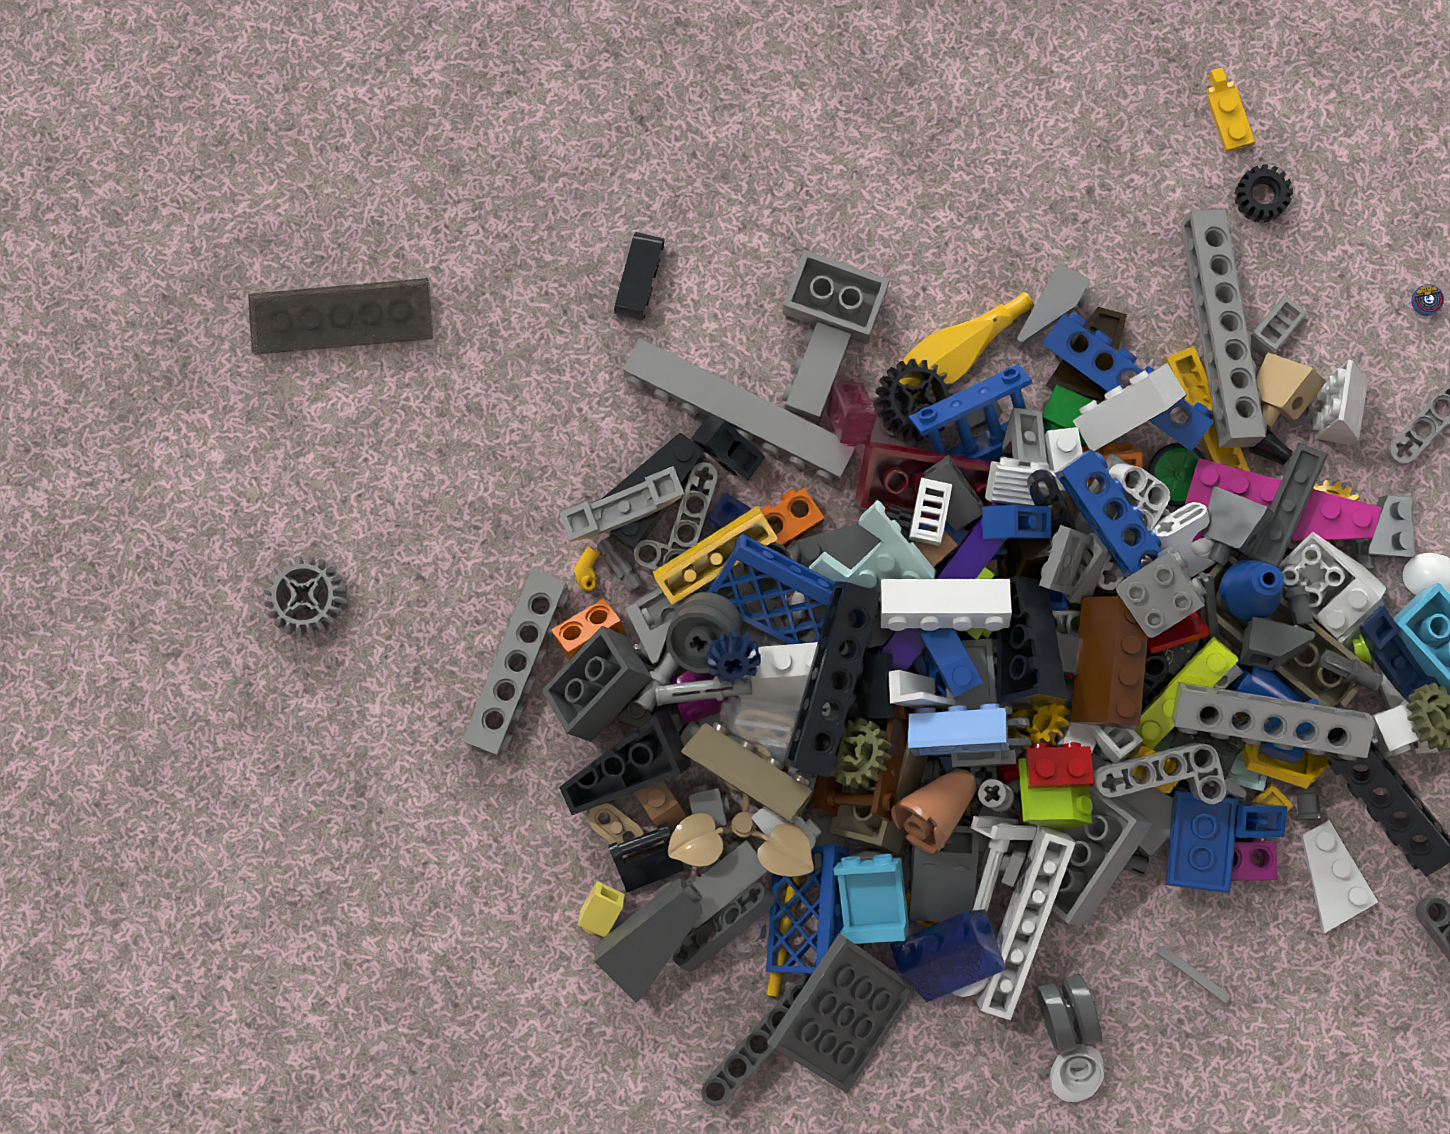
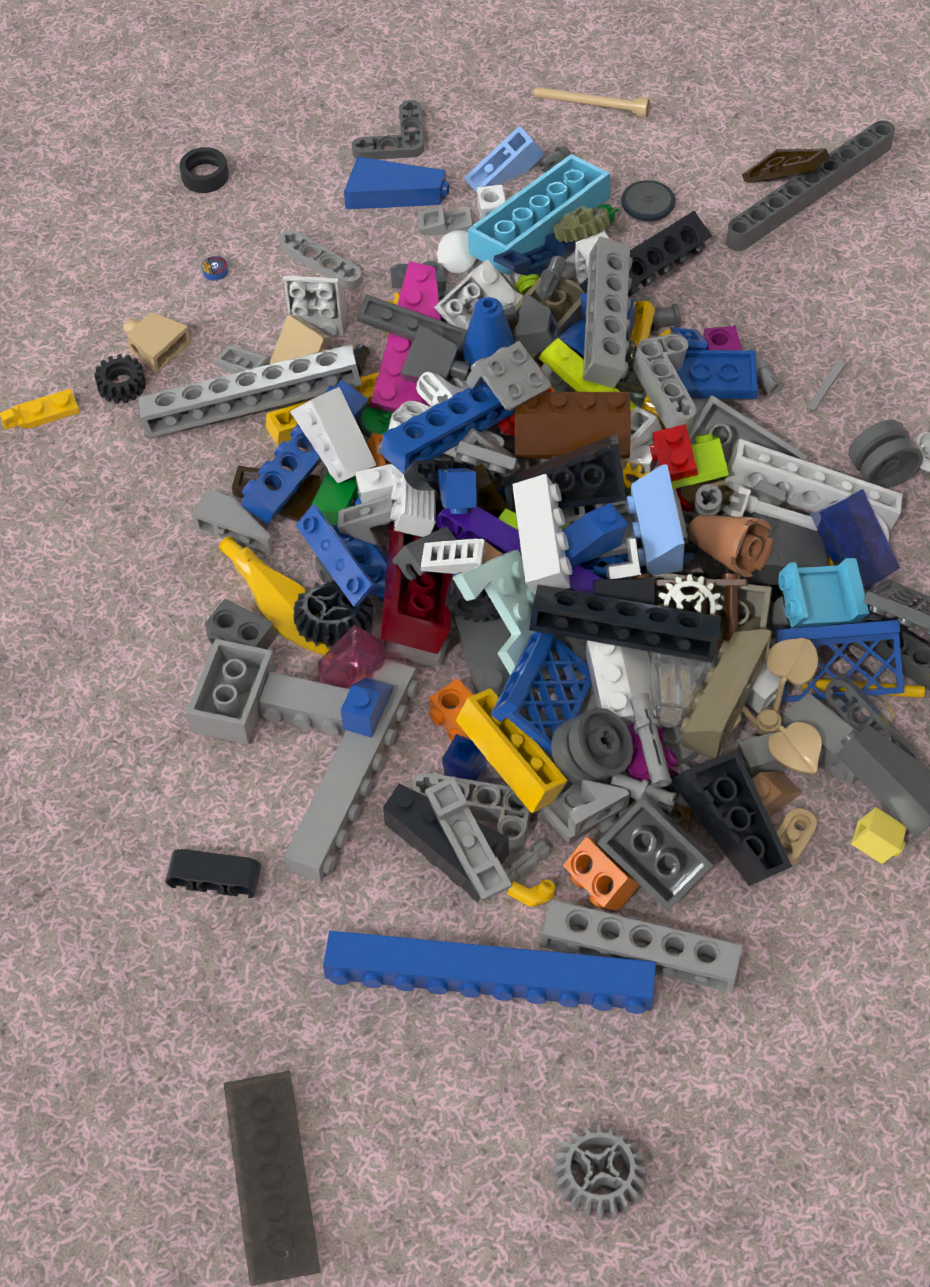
camera: 95 degrees left, 25 degrees down
black plate [608,823,685,892] -> none
black brick [691,415,765,481] -> none
dark blue gear [706,630,761,686] -> none
white wing [1300,820,1378,933] -> none
none -> tan torso [123,313,191,374]
none -> dark grey brick [205,599,276,649]
none -> blue brick [323,930,656,1014]
none -> blue slope [341,677,394,738]
none -> light grey pin [743,347,783,396]

